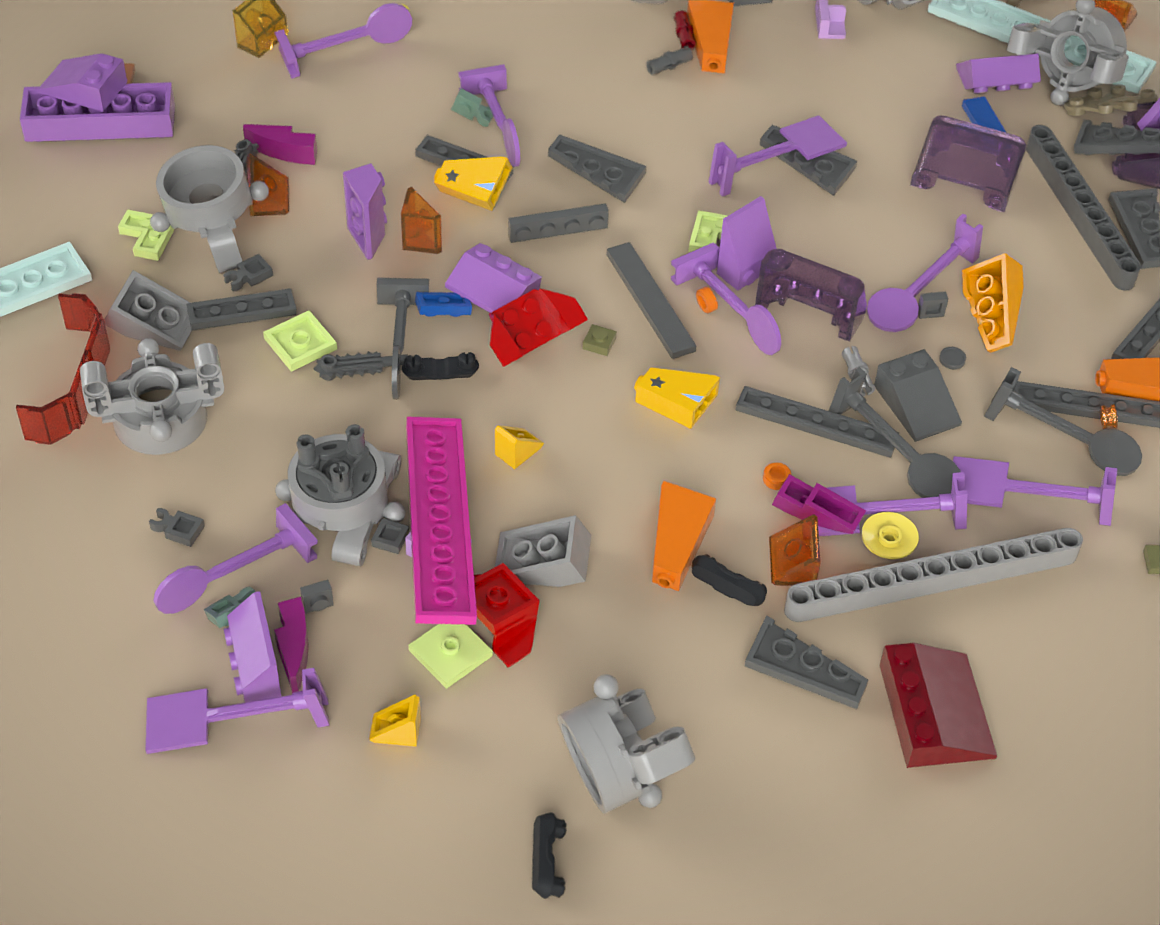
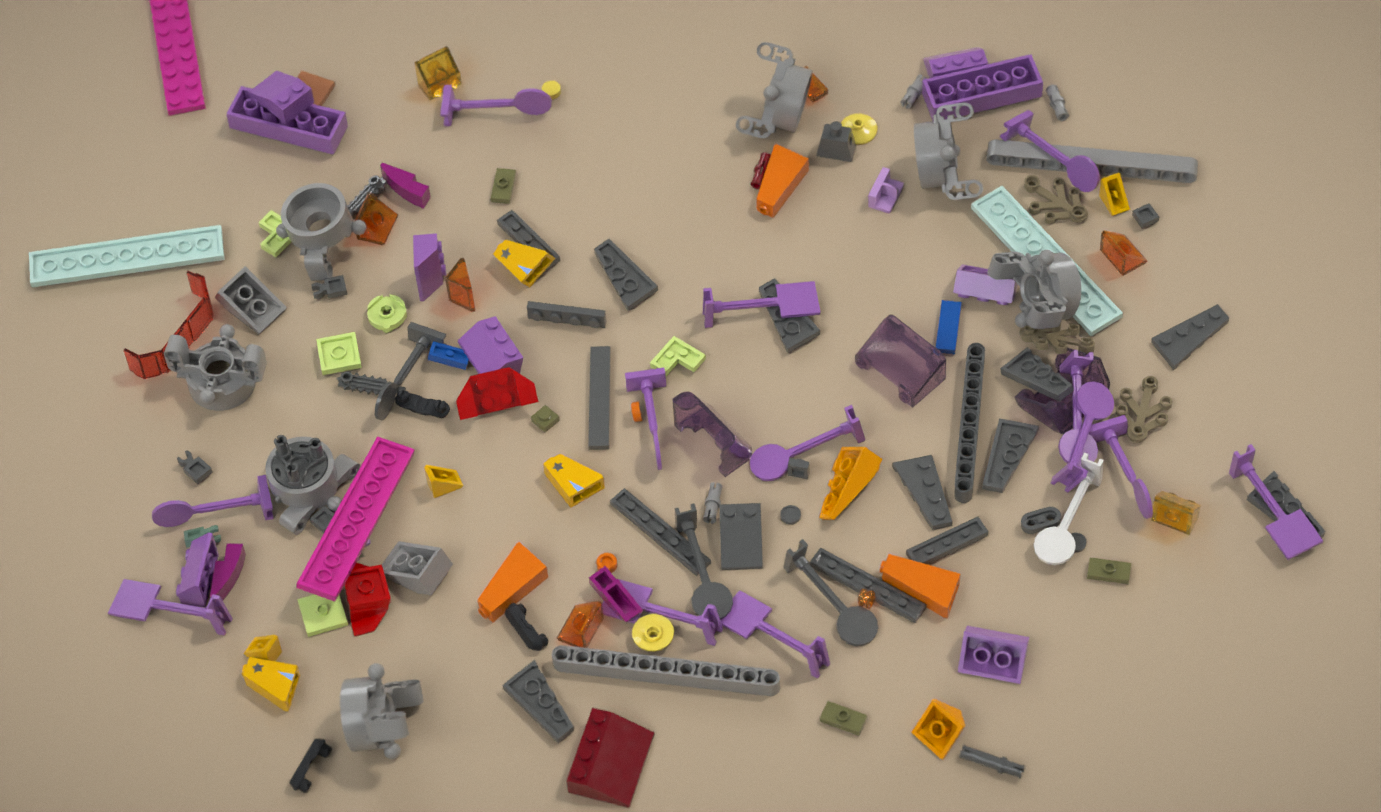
camera: 30 degrees right, 5 degrees up
dark grey plate [186,288,296,330] -> none
dark grey plate [300,580,334,614] -> none
sand green plate [451,88,493,127] -> none
medium lavender piece [458,64,520,167] -> none
dark grey pin [646,46,693,75] -> none
medium lavender slope [717,196,777,291] -> none
none -> yellow slope [242,657,300,712]
none -> yellowish green plate [367,294,407,333]
none -> olive plate [491,168,516,204]
none -> dark grey wing [892,455,952,530]

